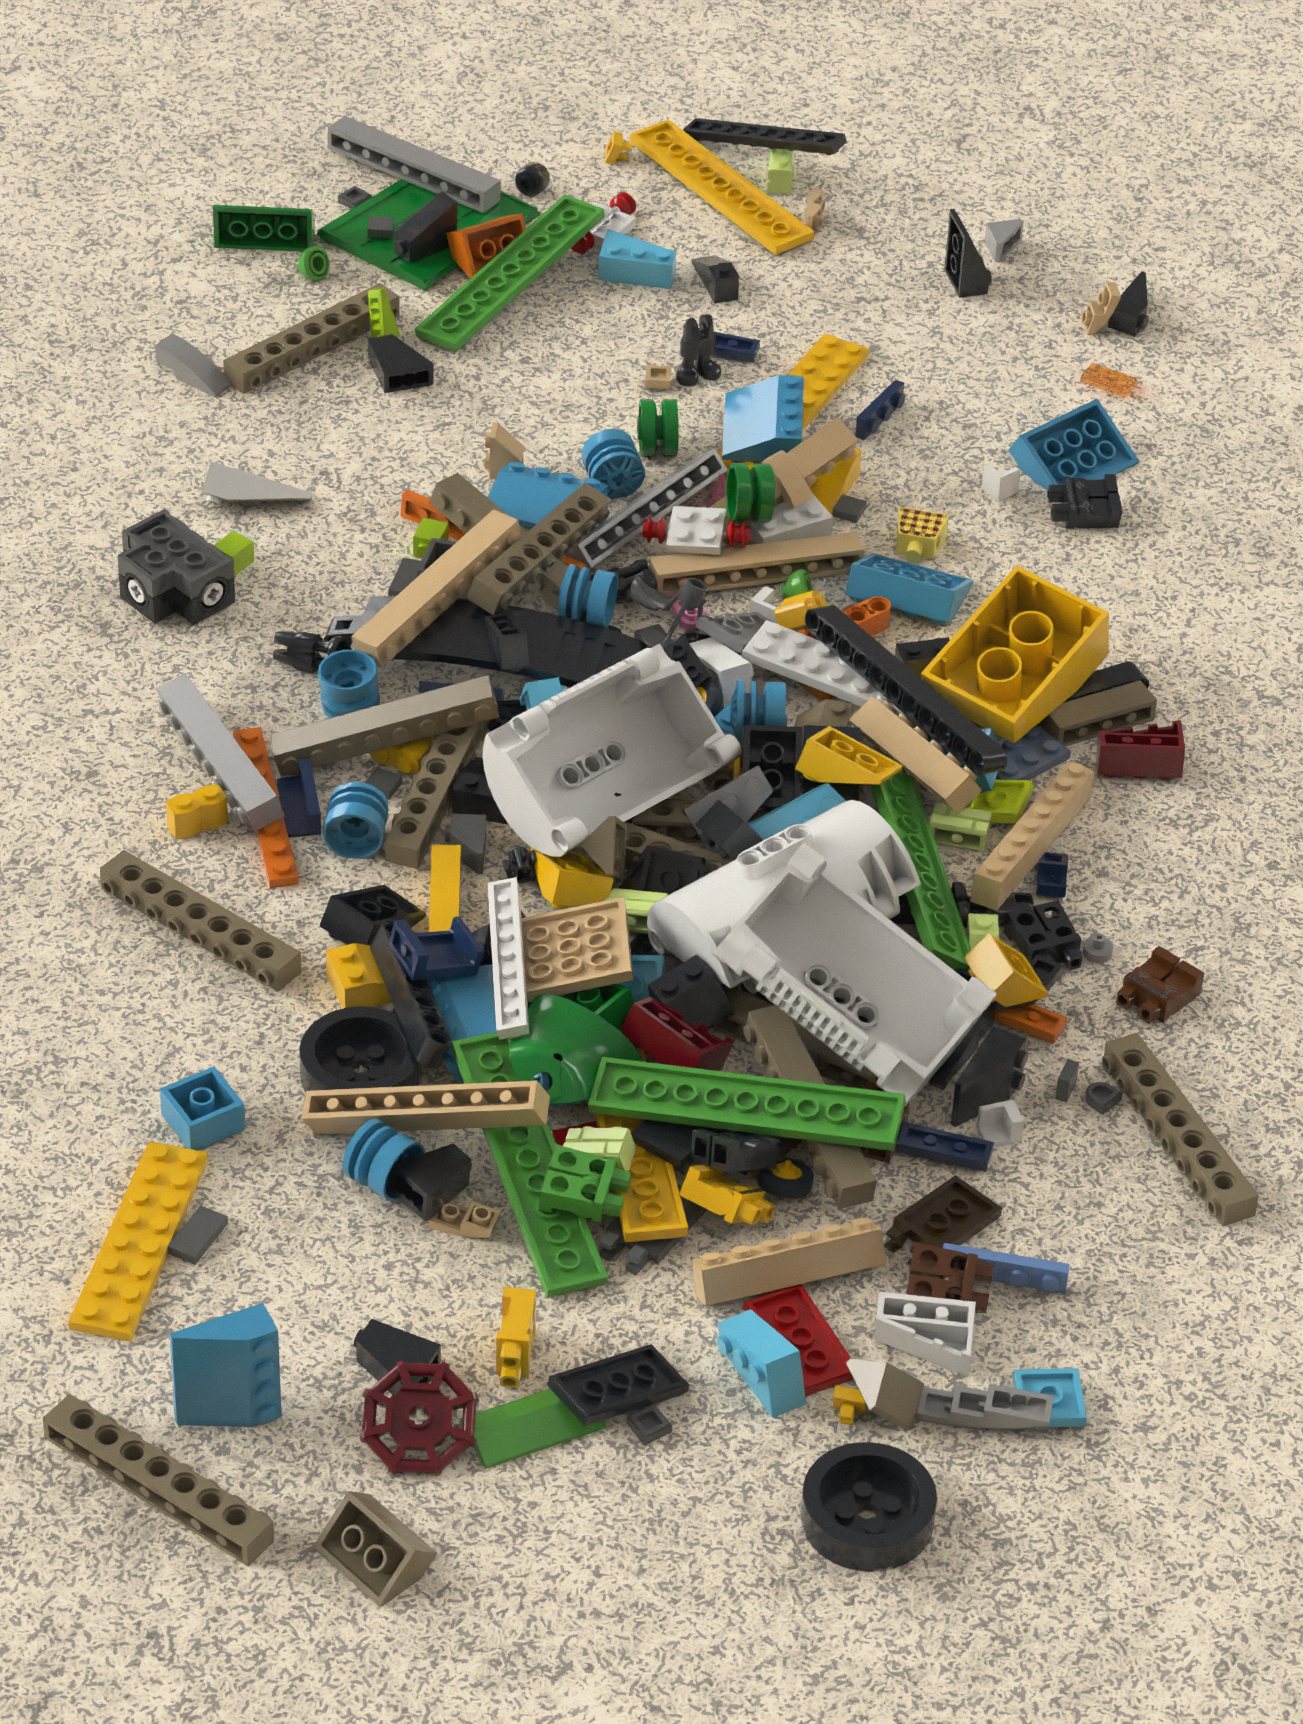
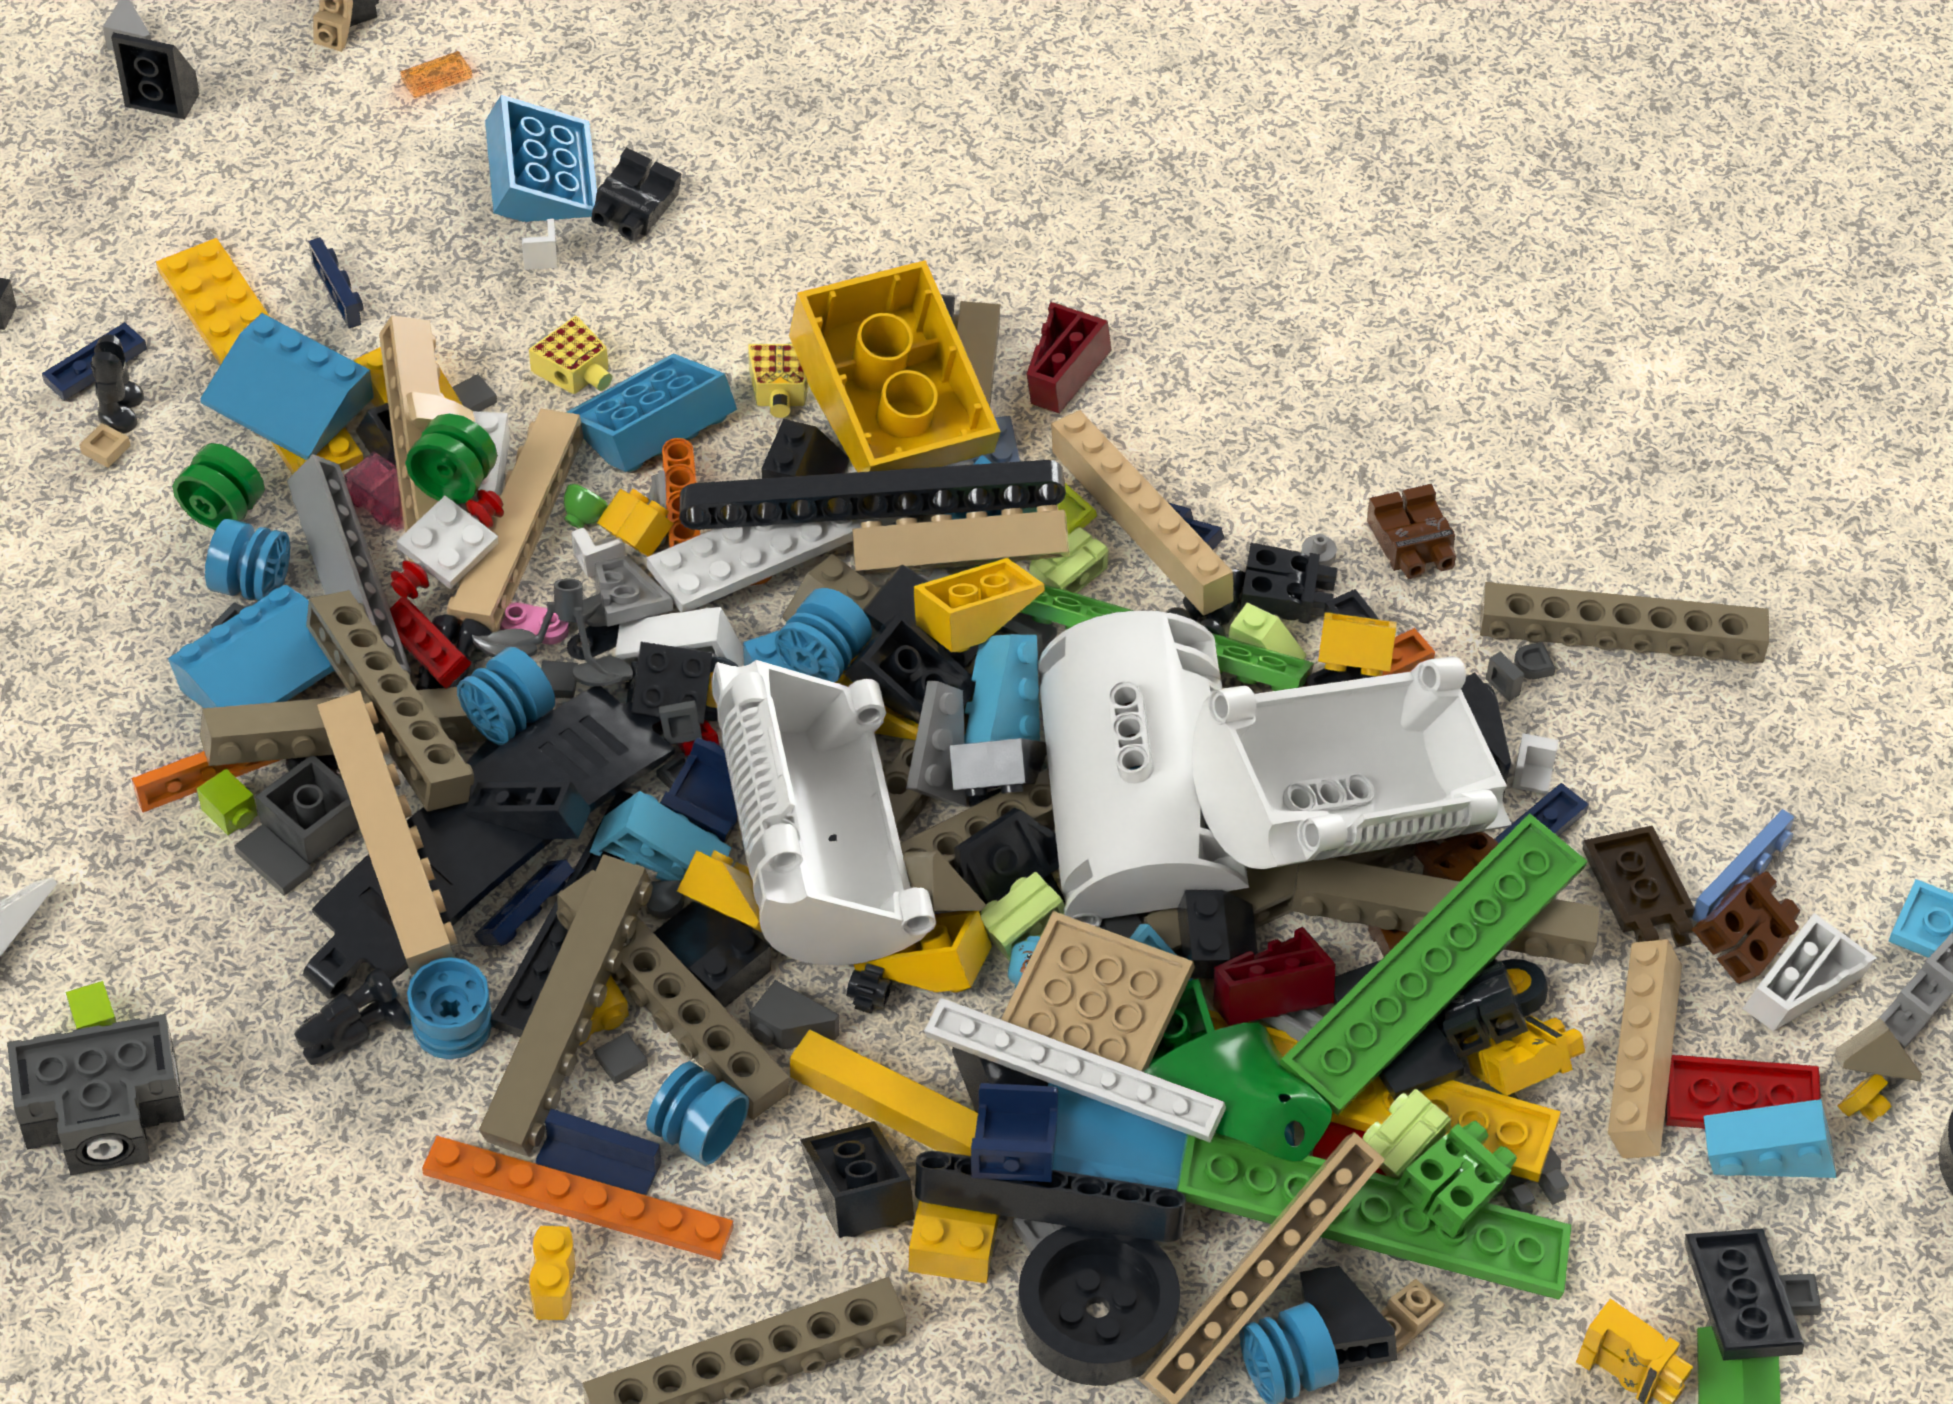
camera: 60 degrees left, 10 degrees up
light grey brick [156,673,285,832] -> none
tan slope [485,422,524,479] -> none
none -> red tile [390,597,472,689]

